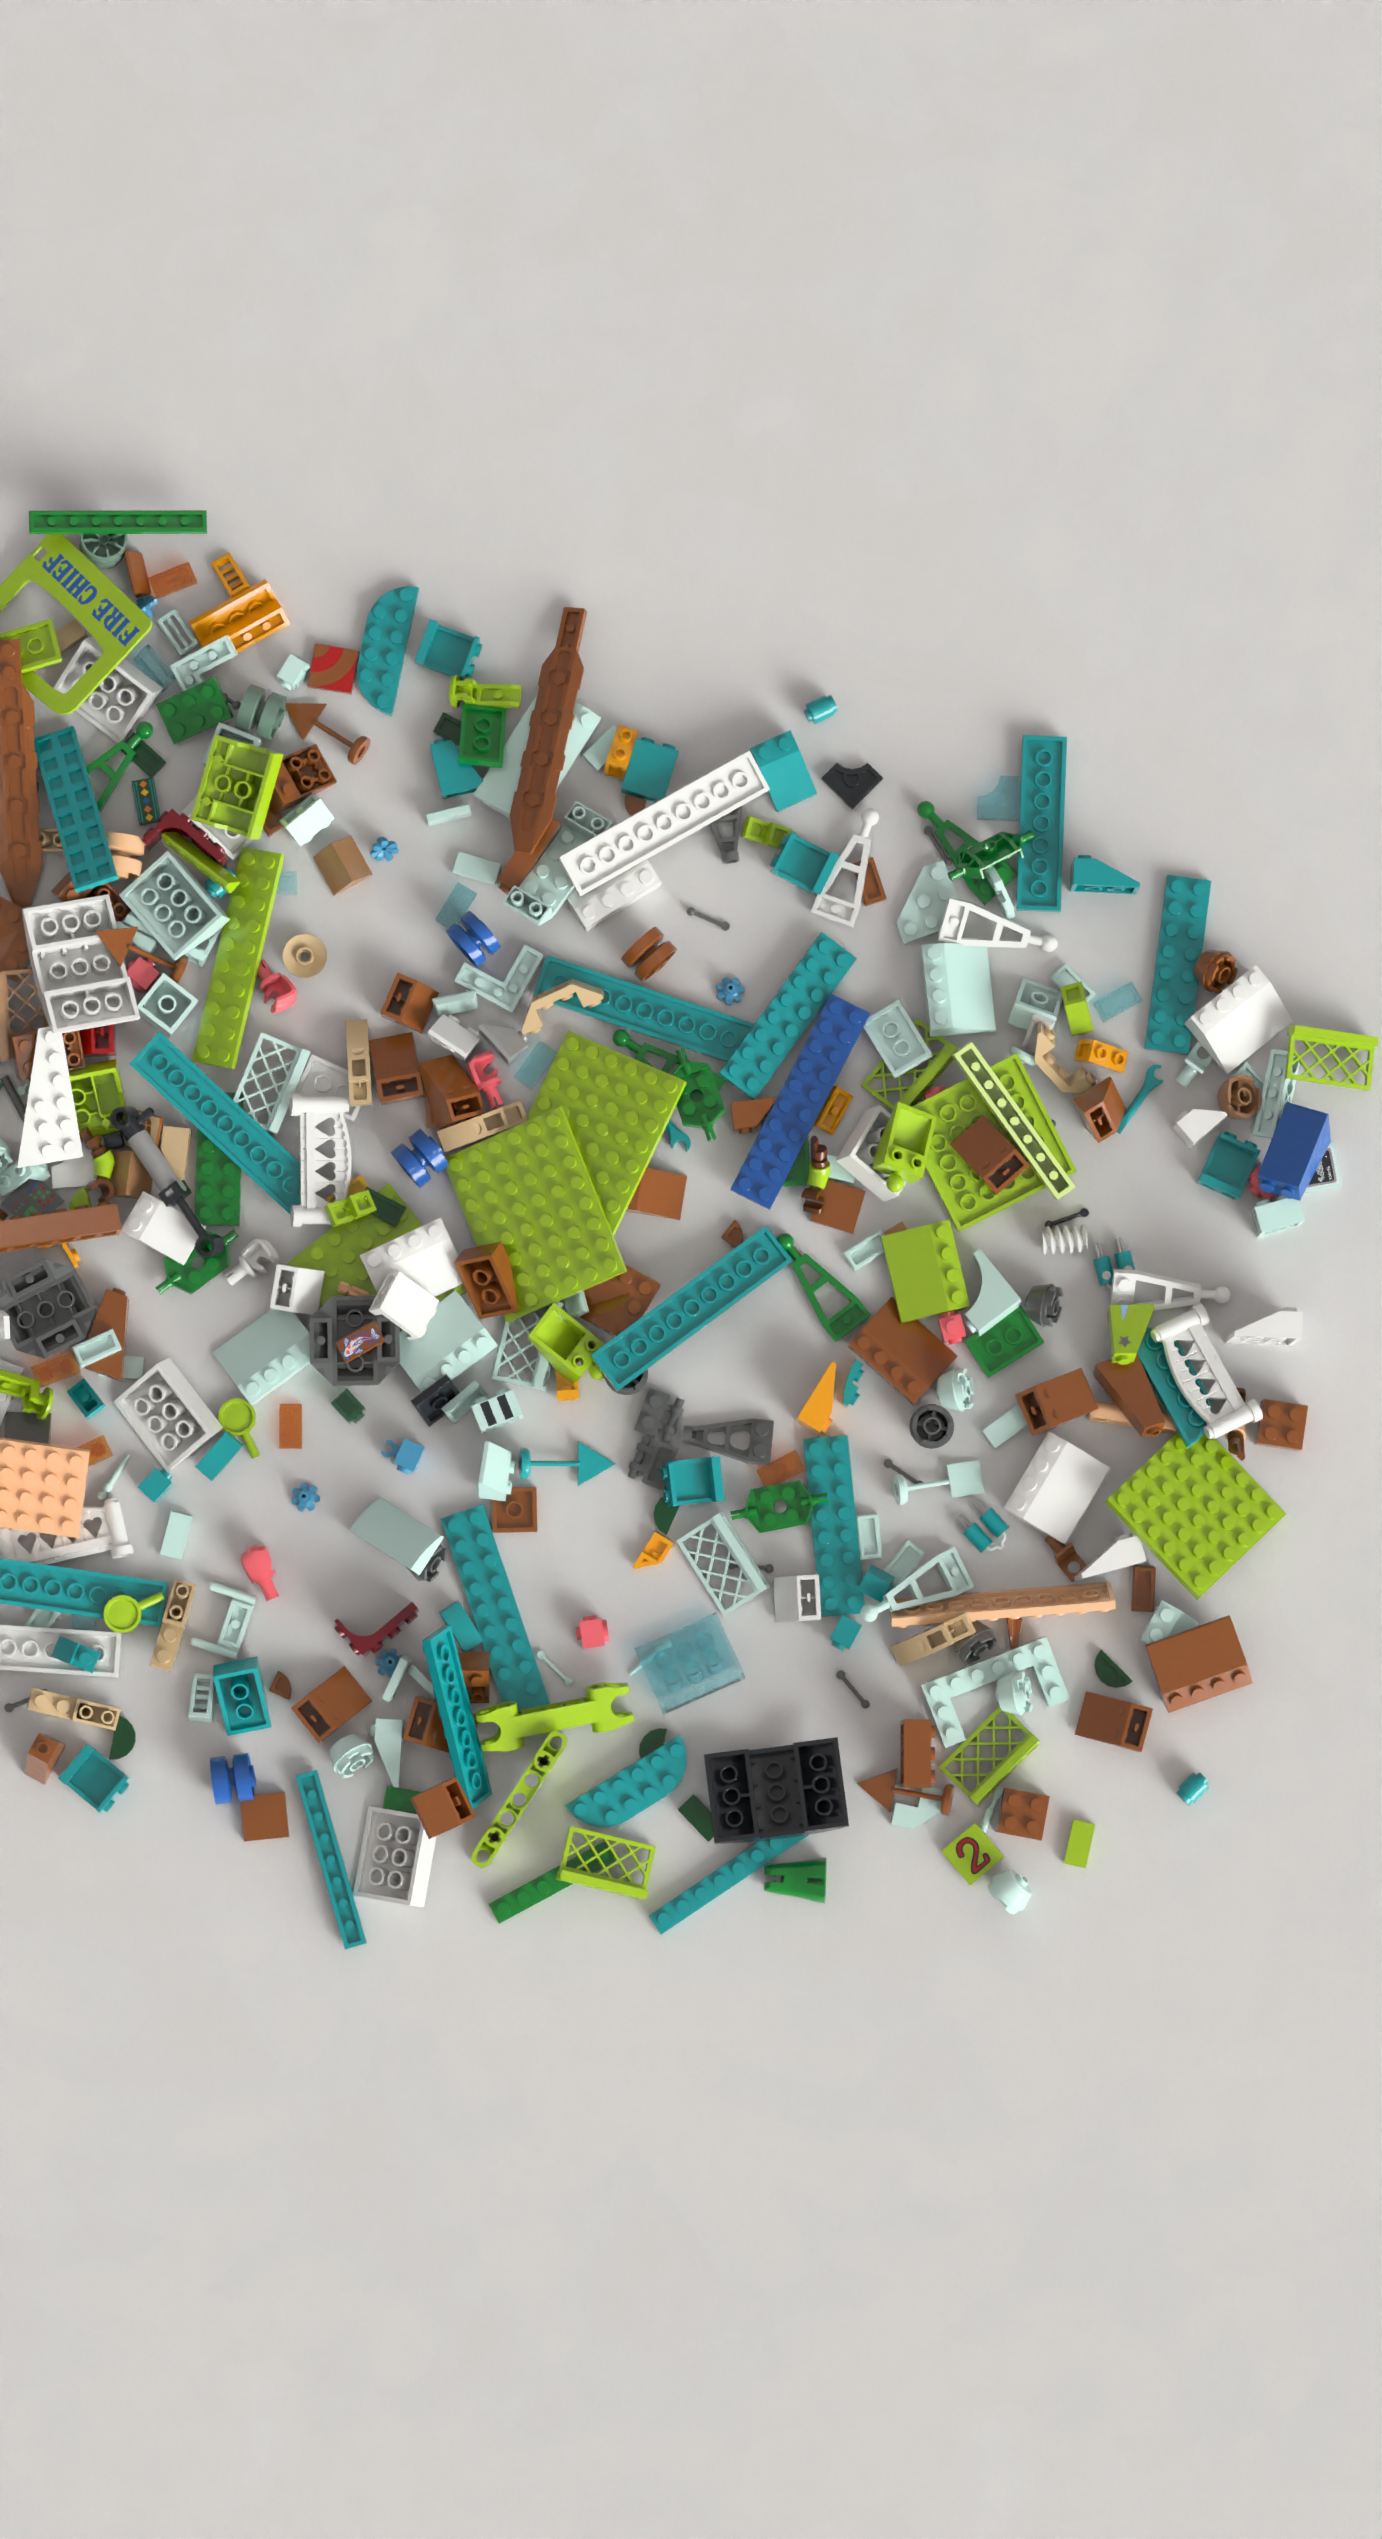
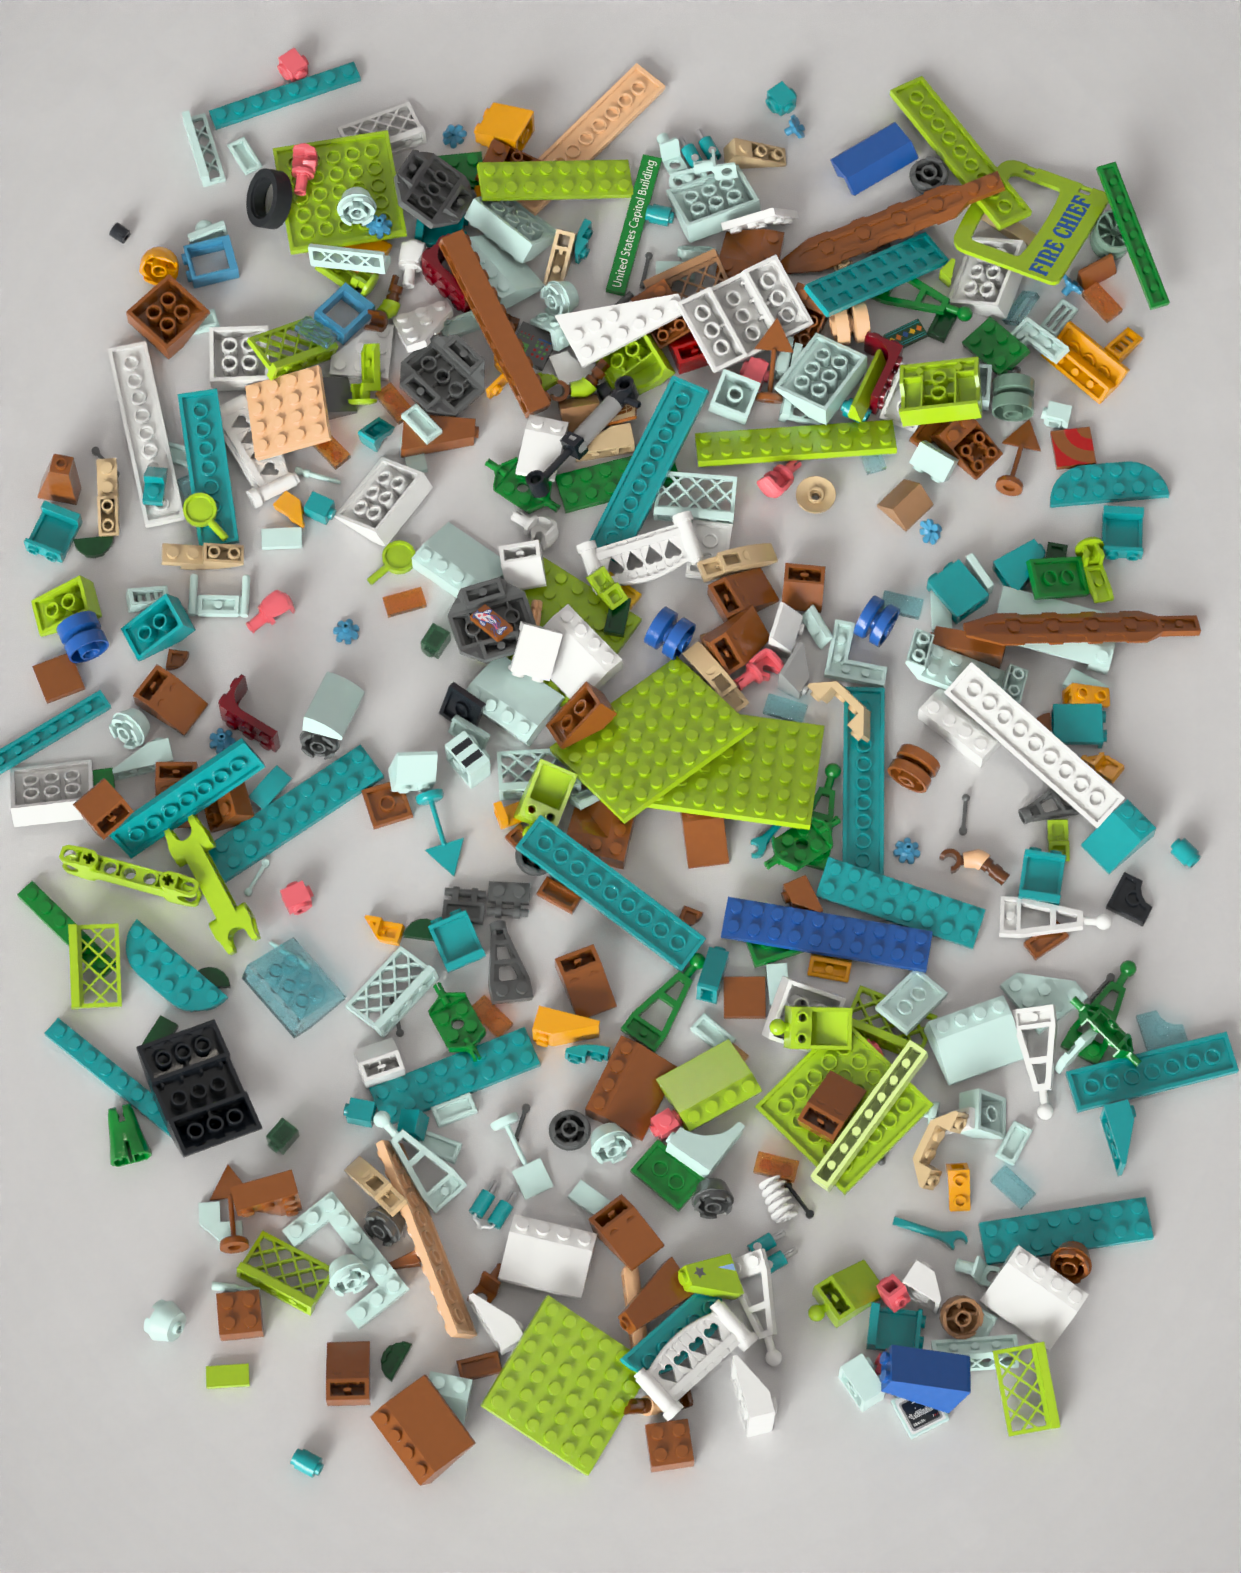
camera: 80 degrees right, 15 degrees down
teal slope [195,1430,243,1481] -> none
dark azure brick [381,1438,425,1475] -> none
light aqua tile [382,1656,411,1702] -> none
reddish brown piece [801,1135,830,1214] -> none
dark grey hinge [836,1670,870,1709] -> none
lime tile [941,1822,1005,1885] -> none
lime slope [1060,981,1094,1037] -> none
dark orange slope [1072,1076,1126,1143] -> none
none -> lime slope [31,575,102,637]
none -> clear green brick [266,1117,300,1155]
none -> light orange slope [273,491,305,528]
none -> dark orange tile [505,823,524,850]
none -> dark orange tile [536,876,582,915]
none -> dark orange slope [555,944,617,1018]
none -> teal slope [696,946,729,1004]
none -> clear orange plate [753,1151,799,1183]
none -> lime slope [808,1260,881,1328]
none -> coral brick [876,1274,911,1313]
none -> teal panel [926,559,989,625]
none -> lime slope [939,258,955,288]
none -> reddish brown piece [939,849,1010,886]
none -> light orange slope [1081,752,1125,784]

